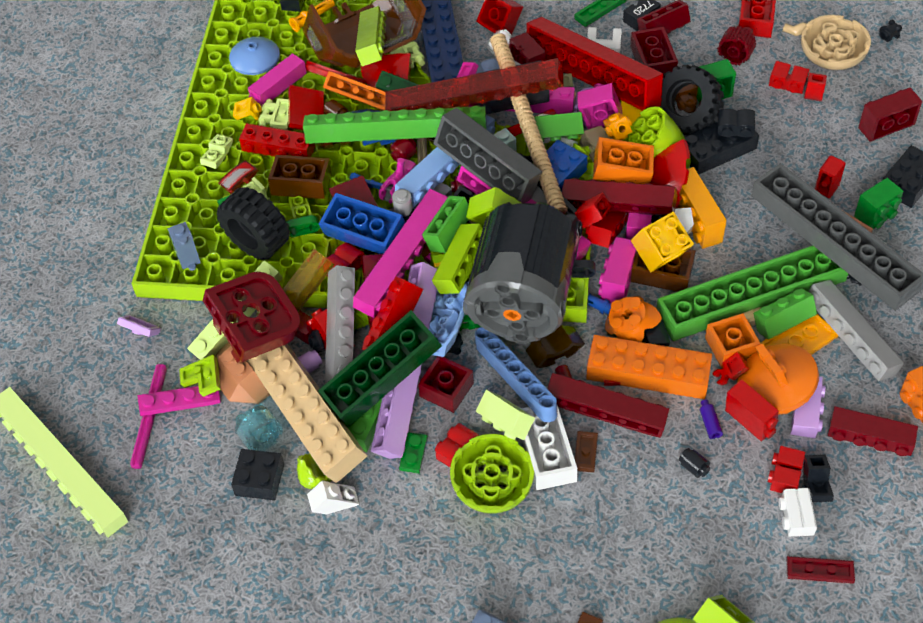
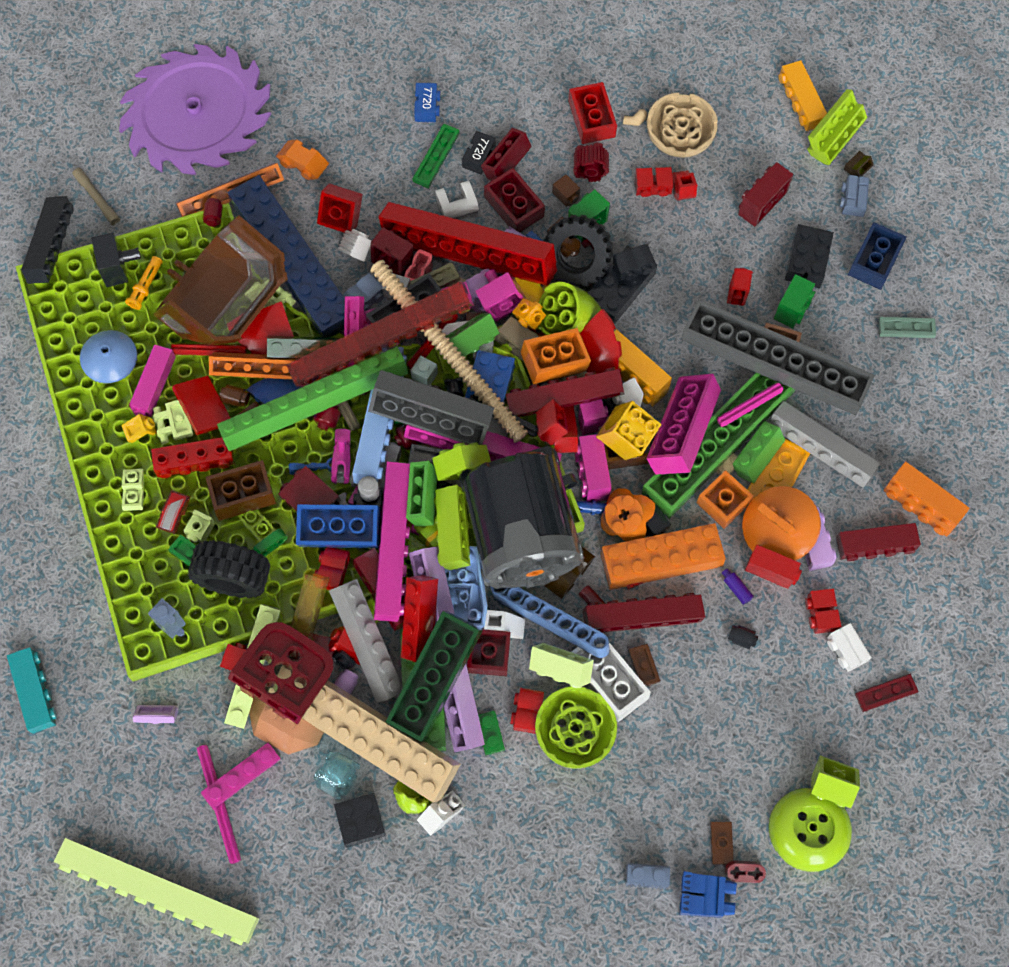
camera: 30 degrees left, 15 degrees up
lime plate [179,354,221,397] -> none
lime brick [355,6,387,66] -> none
red plate [713,352,749,385] -> none
black brick [803,454,834,503] -> none
black brick [879,19,902,42] -> none
none -> teal brick [6,647,57,734]
none -> white slope [484,610,525,639]
none -> reddish brown brick [552,174,580,207]
none -> dark pink brick [646,374,721,475]
none -> dark pink axle [717,382,783,427]

